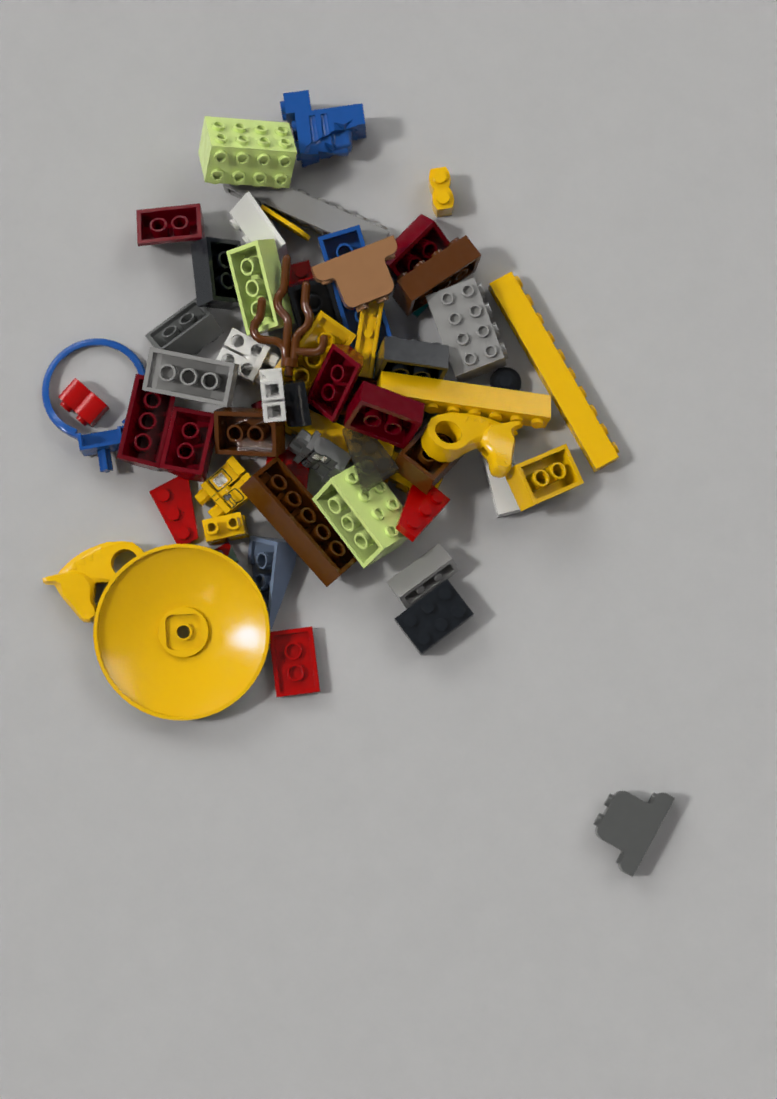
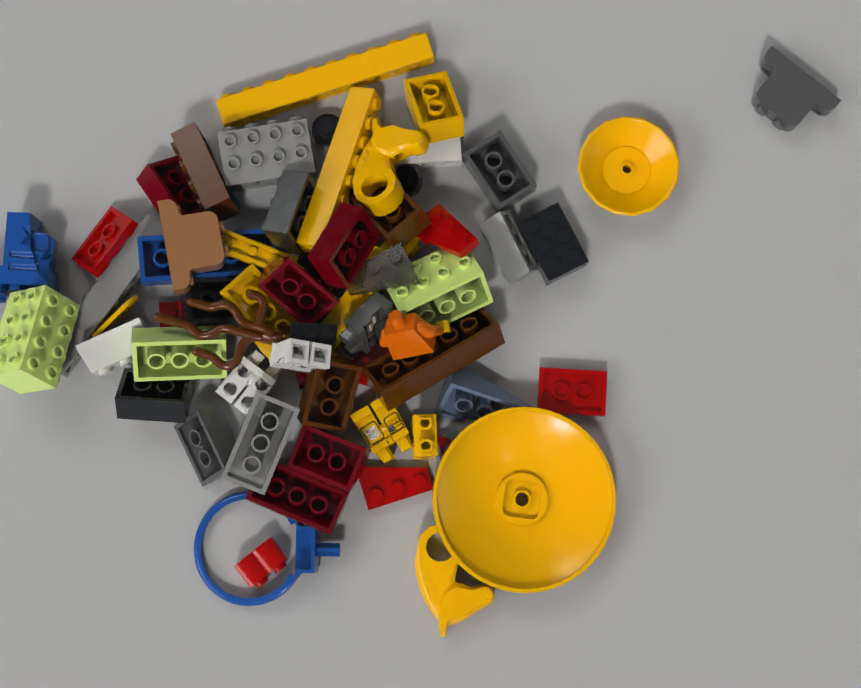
camera: 85 degrees left, 0 degrees up
dark red slope [136,203,205,246] -> none
yellow brick [429,167,454,217] -> none
none -> red plate [71,206,138,278]
none -> orange torso [379,310,451,360]
none -> black plate [395,165,423,197]
none -> dark grey brick [462,130,537,213]
none -> yellow dish [578,116,680,216]

